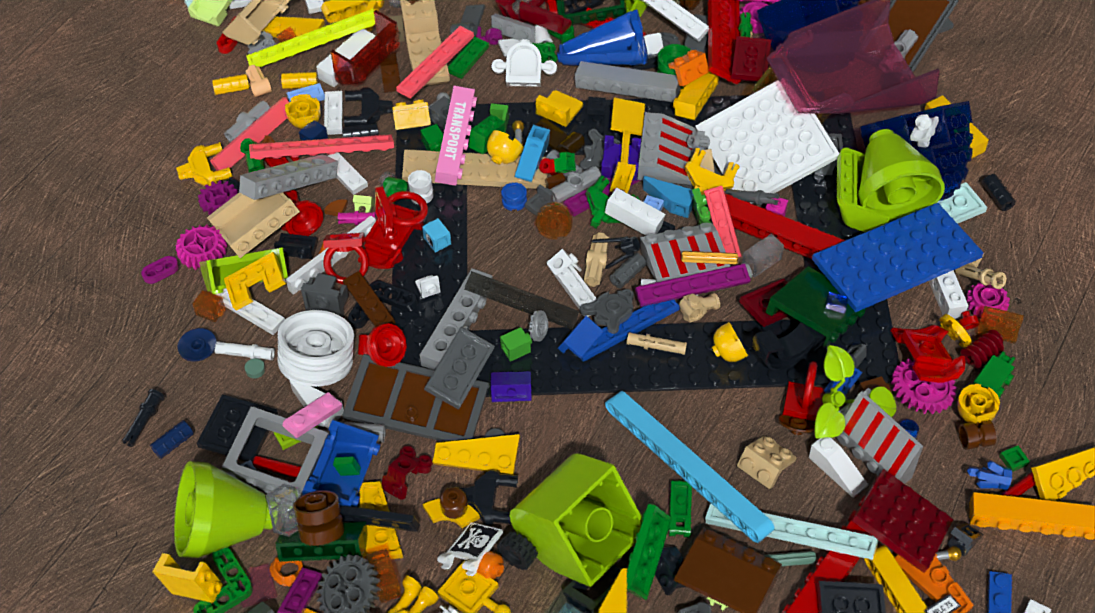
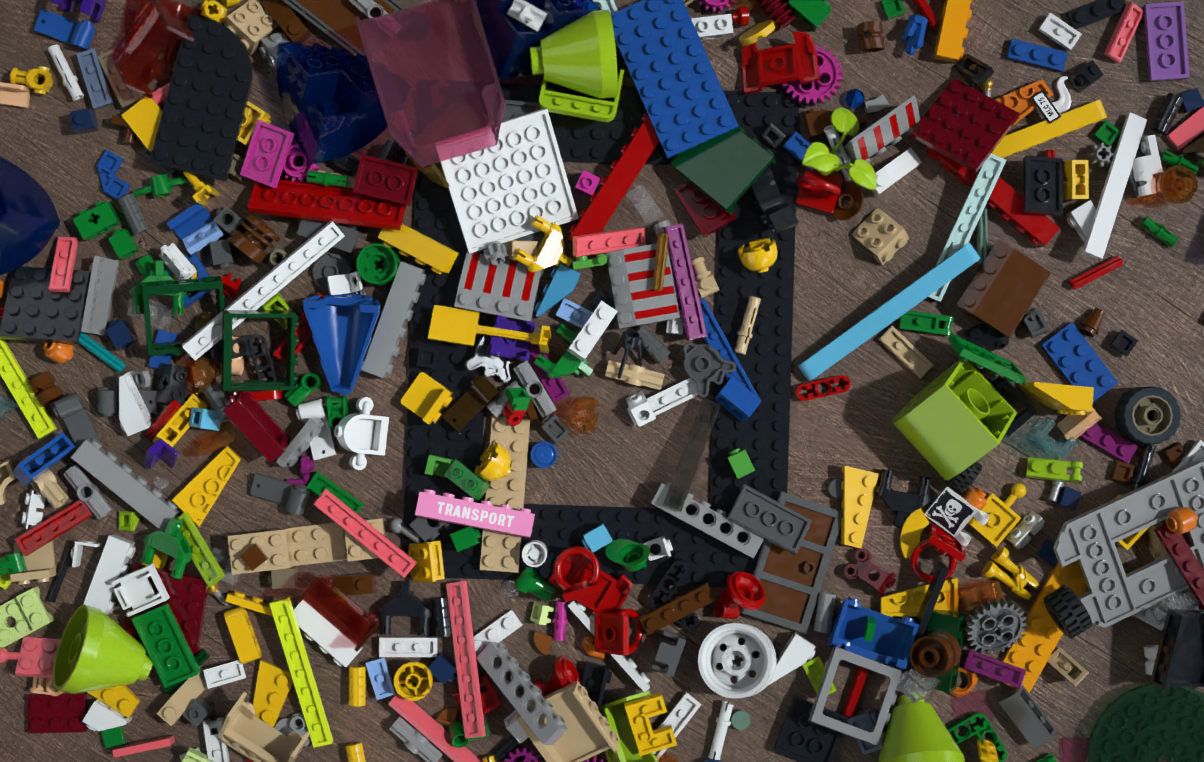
camera: 90 degrees left, 35 degrees up
light nougat piece [245,65,272,97] -> none
clear orange plate [276,27,297,43] -> none
bright pink plate [283,392,342,438] -> none
reddish brown head [440,488,468,519] -> none
dark purple panel [491,371,532,402] -> none
piece [512,120,524,143] -> none
dark azure slope [515,125,550,182] -> none
dark red panel [519,1,571,34] -> none
light grey gear [528,310,548,342] -> none
orange bracket [668,50,709,86] -> none
dark grey pin [725,189,779,205] -> none
clear blue tile [826,292,848,314] -> none
yellow cylinder [957,384,1000,425] -> none
none -> green piece [605,539,650,572]
none -> red beam [795,375,851,401]
none -> tan tile [878,325,933,379]
none -> red tile [910,524,966,583]

